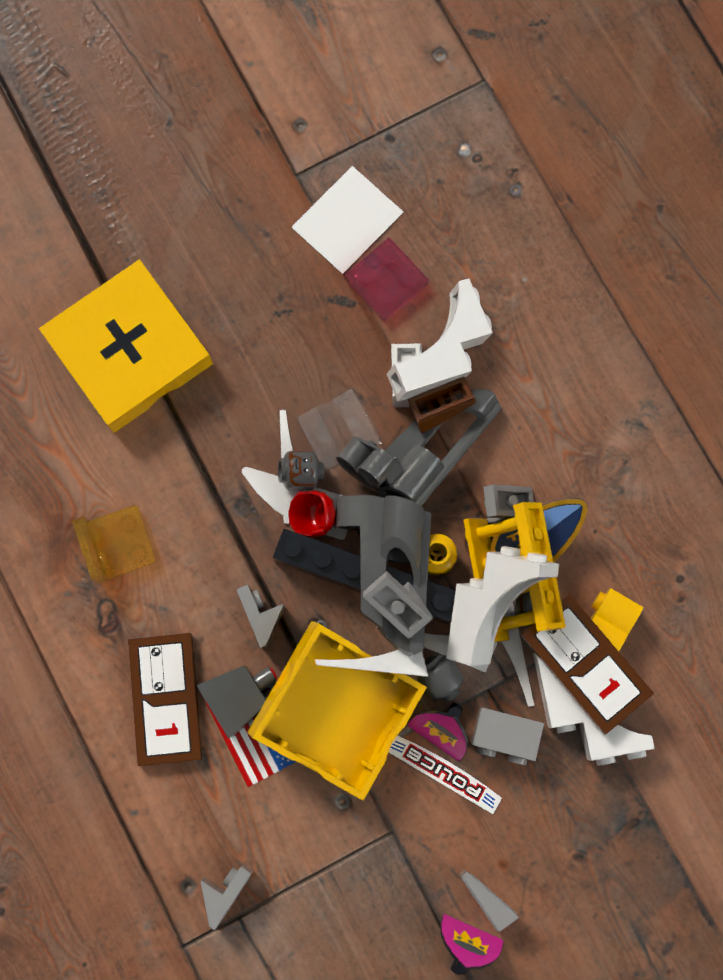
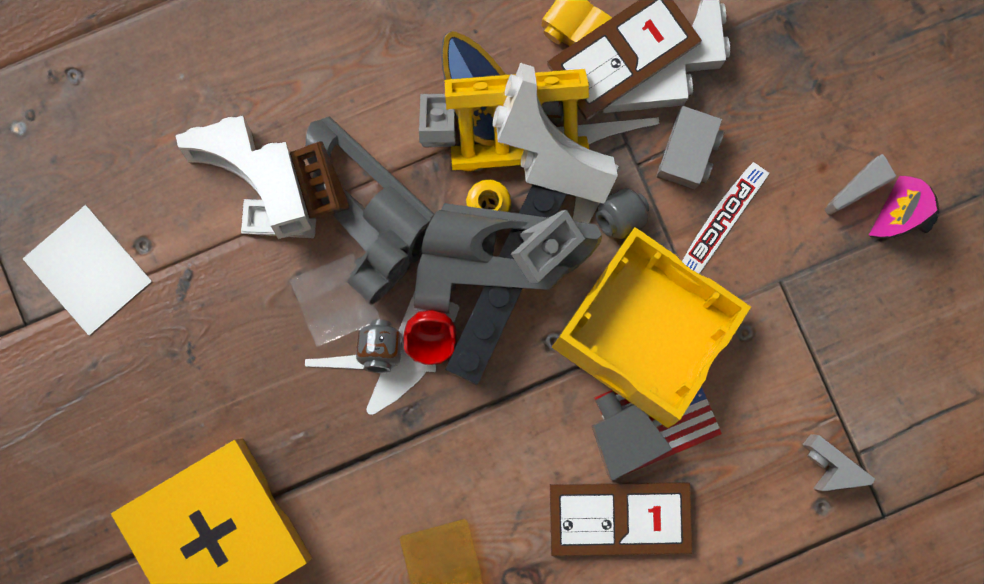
camera: 90 degrees left, 5 degrees up
light grey slope [236,585,285,650] -> none
white sticker [315,650,428,677] -> none
clear pink plate [344,237,429,322] -> none
dark pink shield [407,703,468,761] -> none

